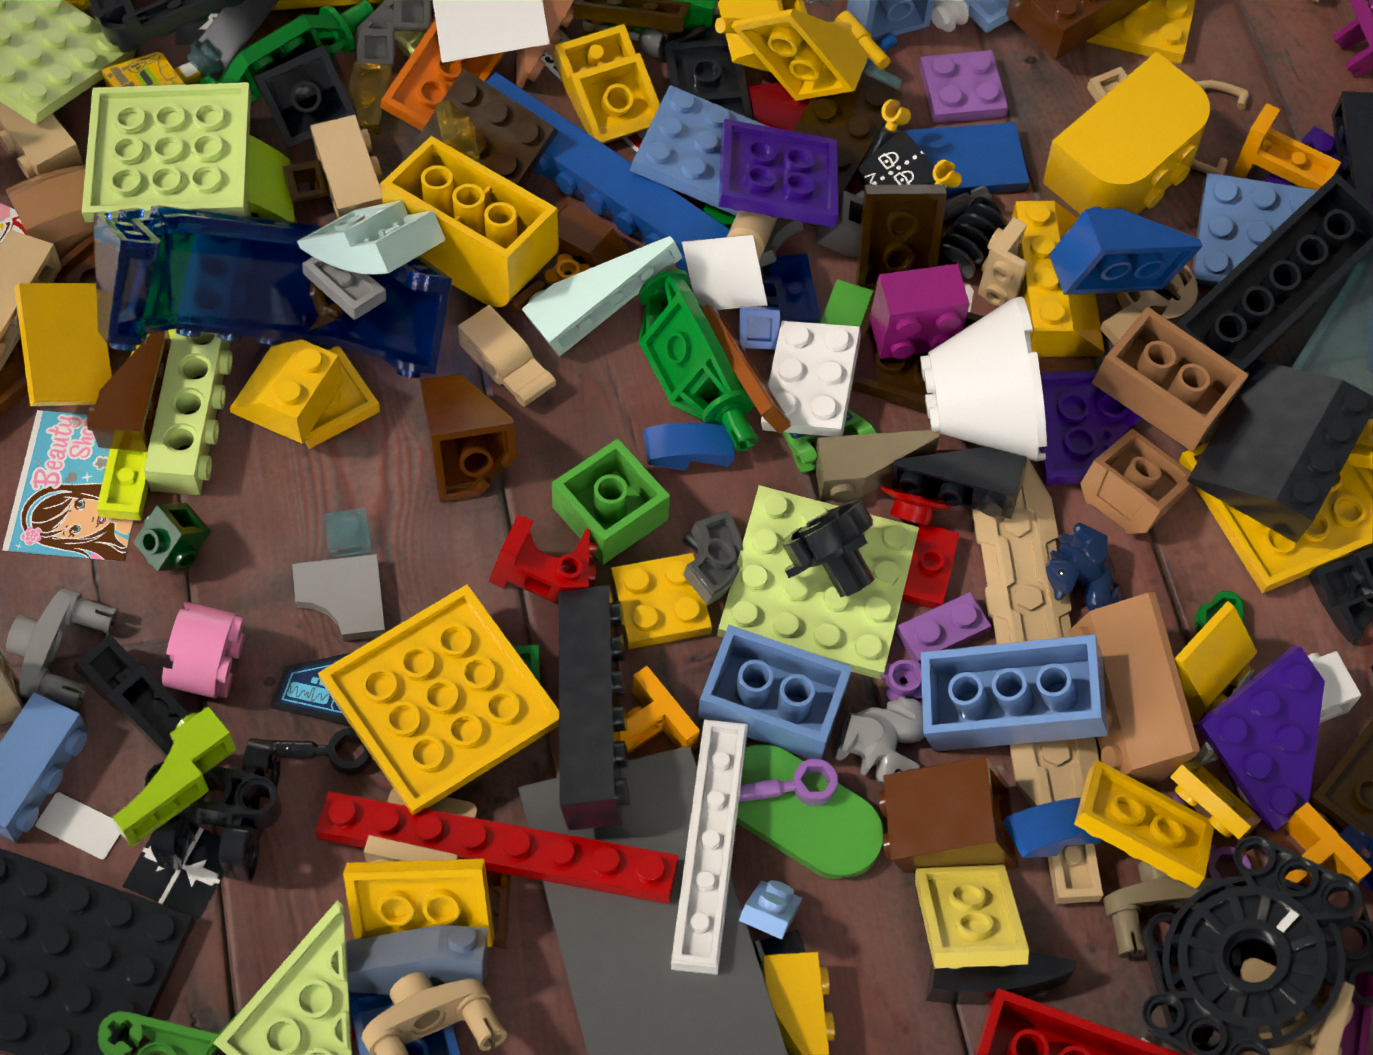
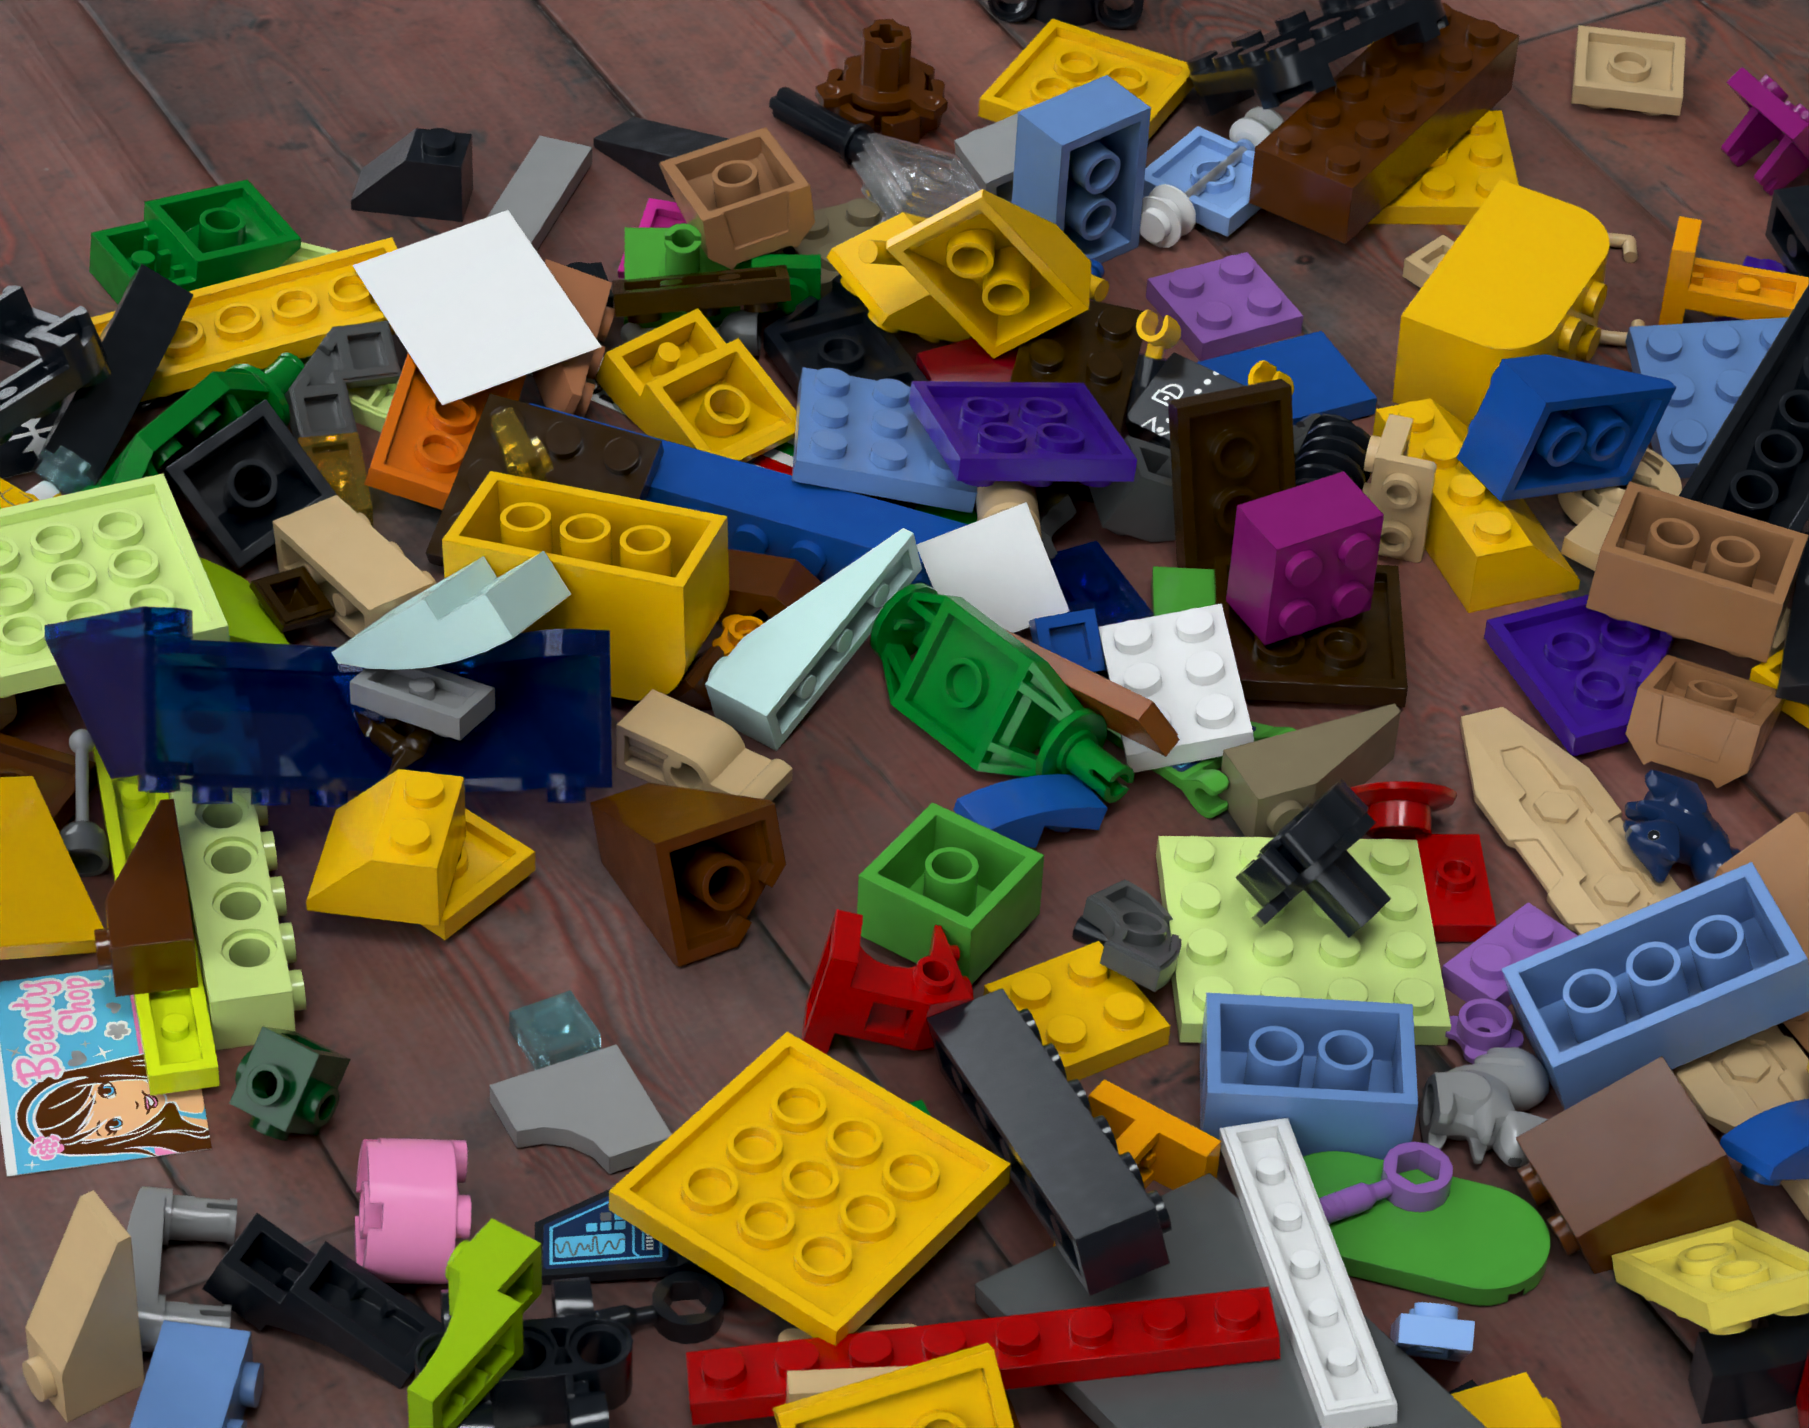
camera: 15 degrees left, 20 degrees down
black slope [892,446,1027,519] -> none
white cone [920,297,1047,461] -> none

